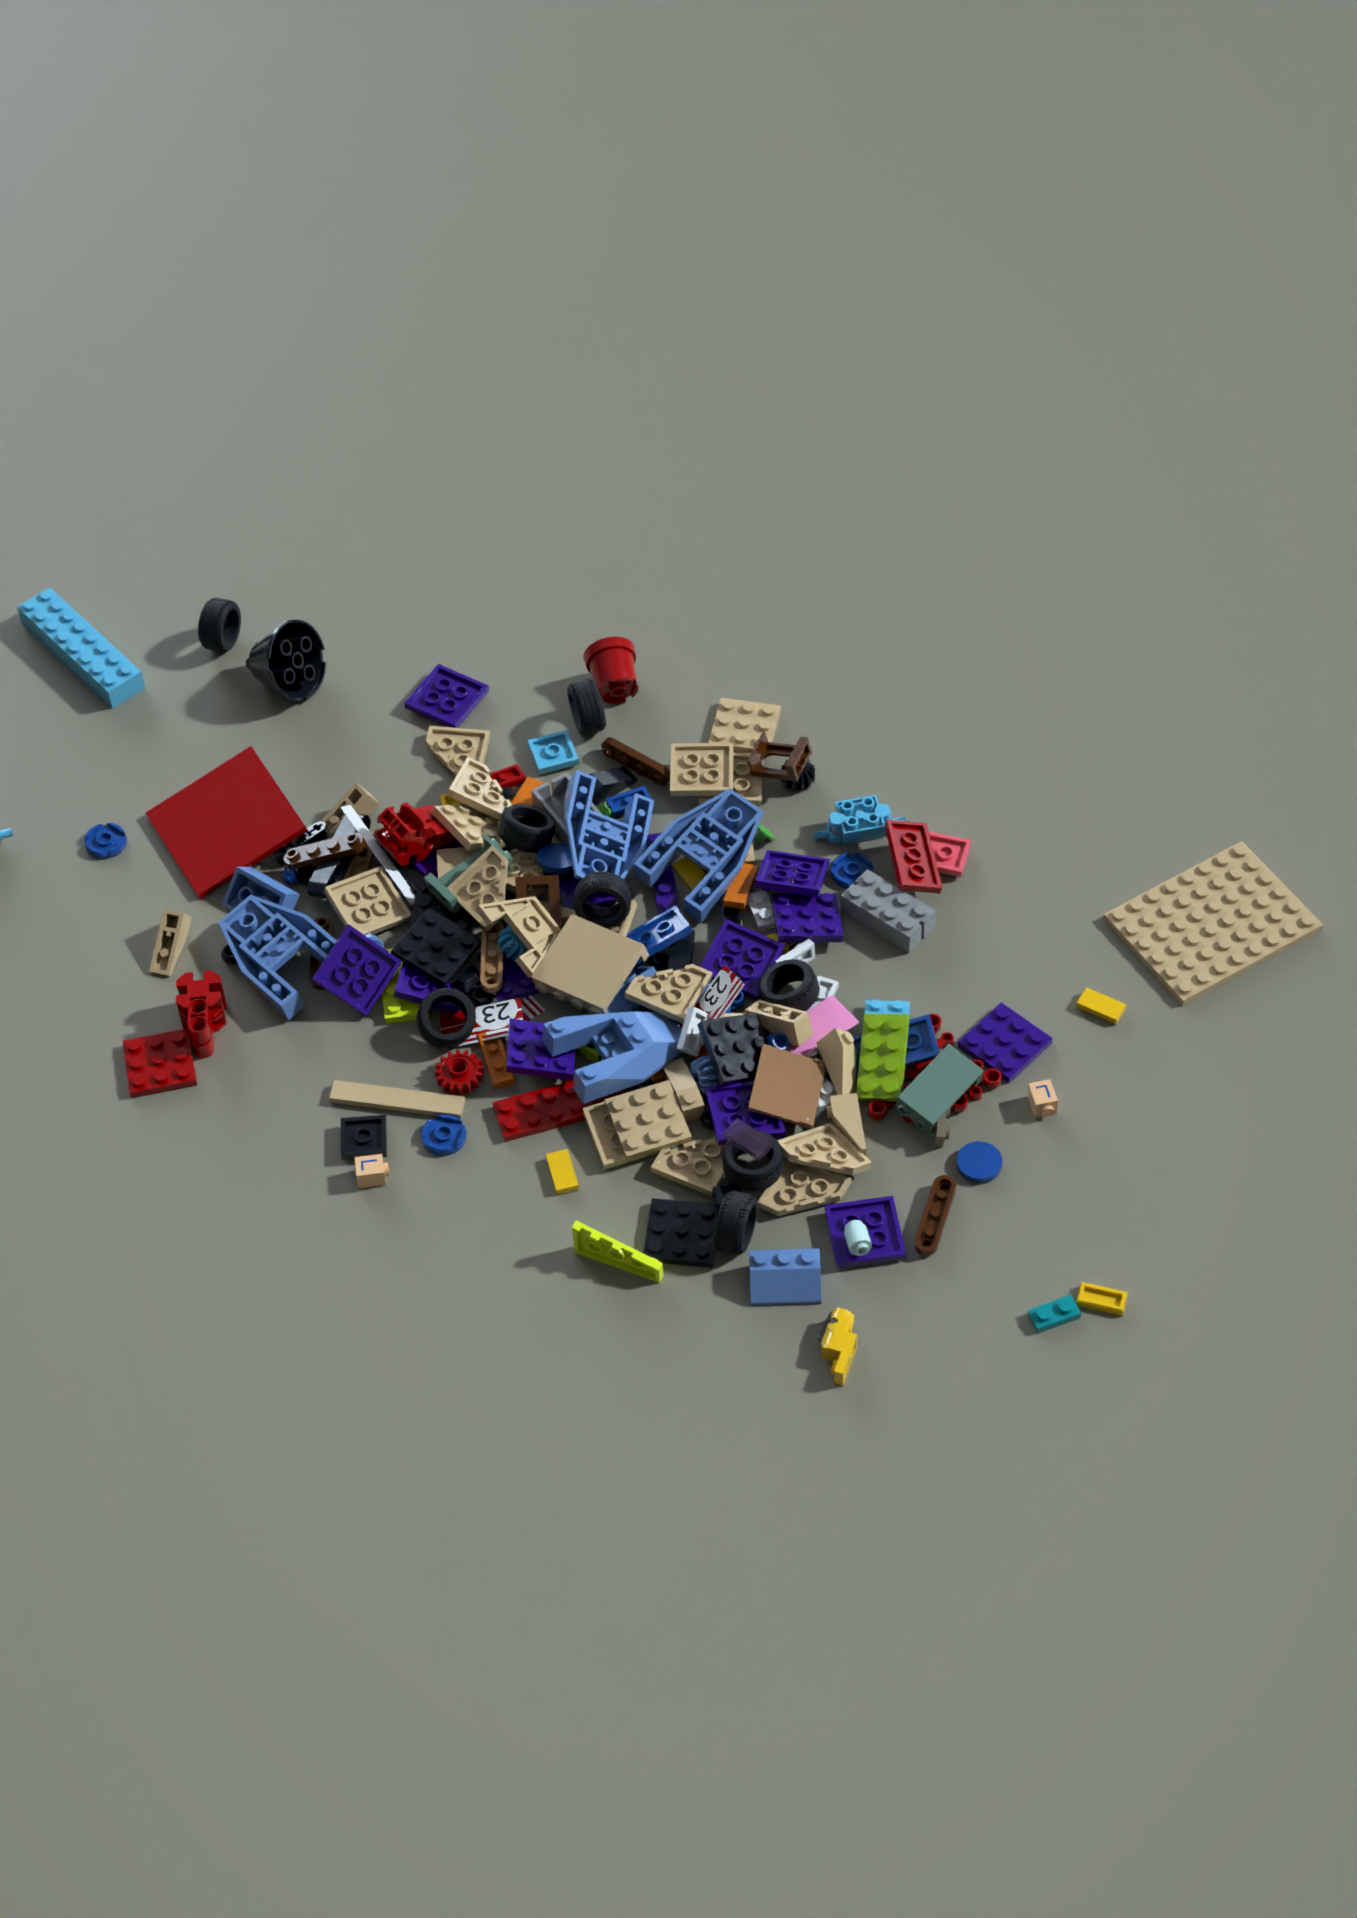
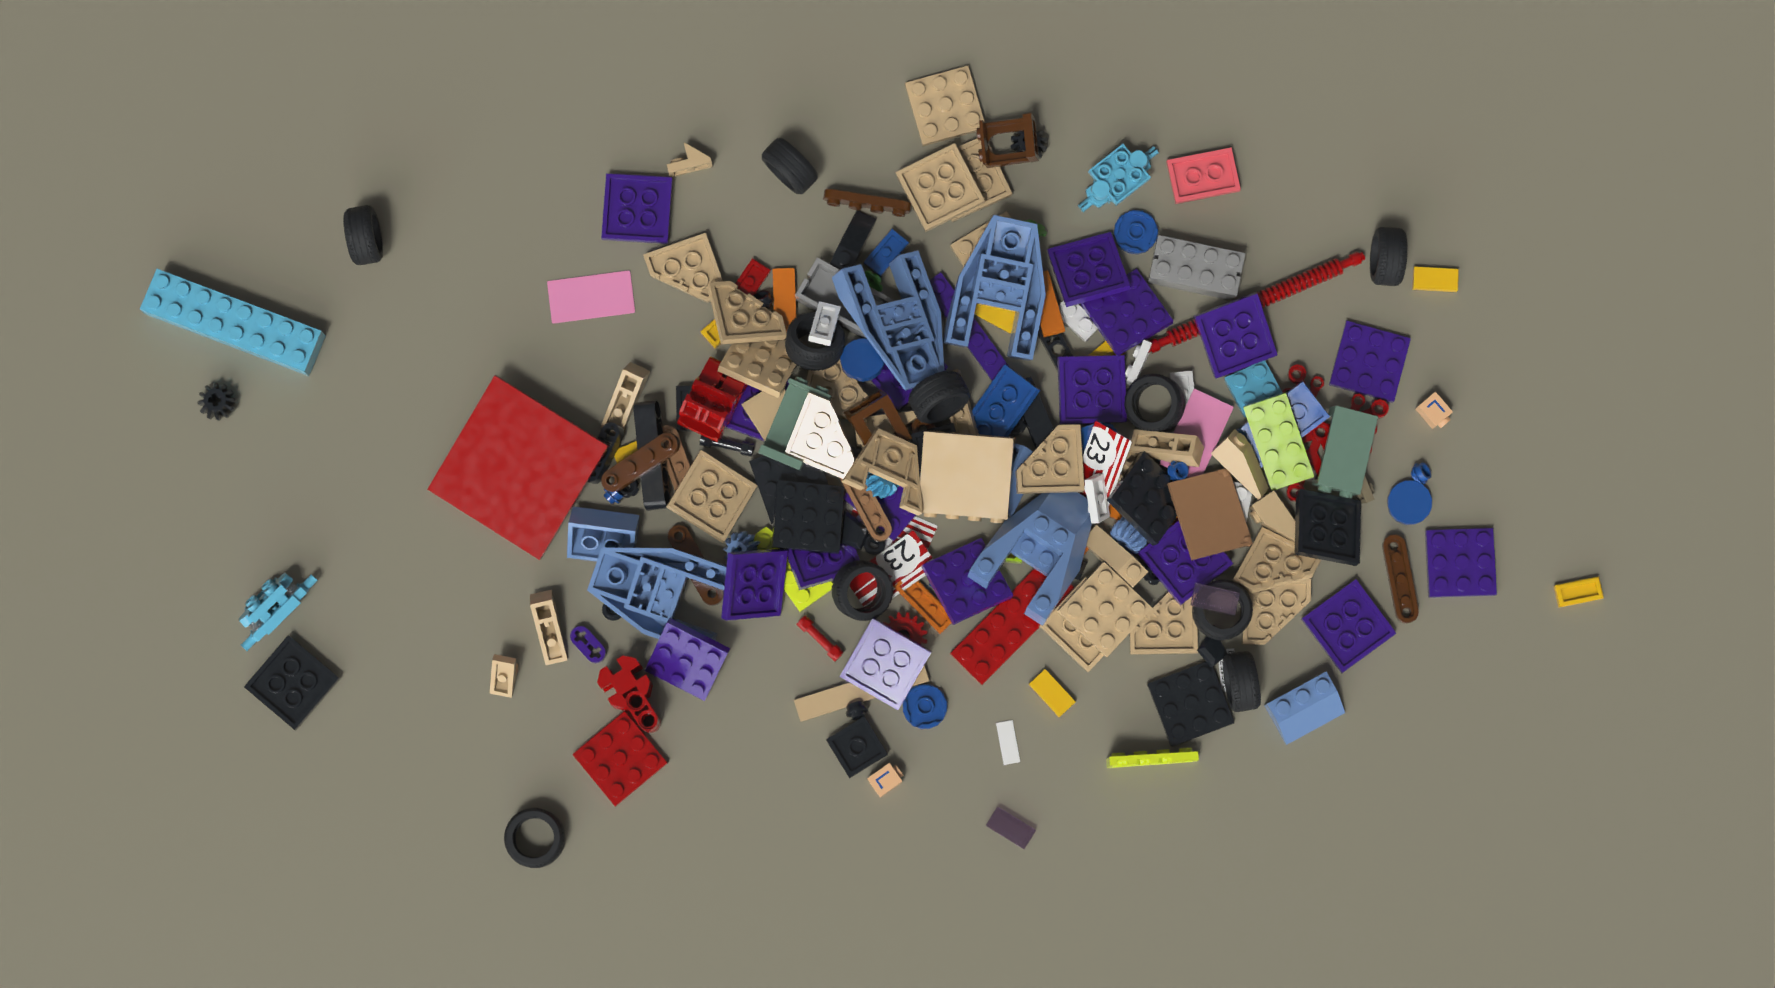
camera: 30 degrees left, 30 degrees up
blue tile [84,823,127,859] -> none
black cone [246,619,326,701] -> none
white sticker [340,805,415,905] -> none
medium azure plate [528,730,579,775] -> none
red piece [583,636,639,704] -> none
yellow plate [817,1308,857,1386] -> none
light aqua brick [844,1220,872,1256] -> none
red plate [884,819,942,894] -> none
teal plate [1027,1295,1081,1334] -> none
tan plate [1103,841,1323,1006] -> none
none -> black gear [197,383,237,421]
none -> tan slope [490,654,519,698]
none -> black tyre [504,808,565,868]
none -> bright pink sticker [547,271,635,324]
none -> dark purple beam [570,626,606,664]
none -> dark purple plate [644,618,730,701]
none -> tan slope [667,143,713,177]
none -> red bar [796,615,844,662]
none -> white plate [808,301,841,346]
none -> plate [840,617,932,710]
none -> black plate [846,701,868,720]
none -> clear purple tile [986,806,1036,850]
none -> white sticker [996,720,1020,765]
none -> red hose [1148,251,1365,354]
none -> dark purple plate [1194,292,1278,379]
none -> black plate [1294,489,1361,566]
none -> black tyre [1370,227,1408,286]
none -> blue plate [1411,463,1432,484]
none -> dark purple plate [1425,528,1497,598]

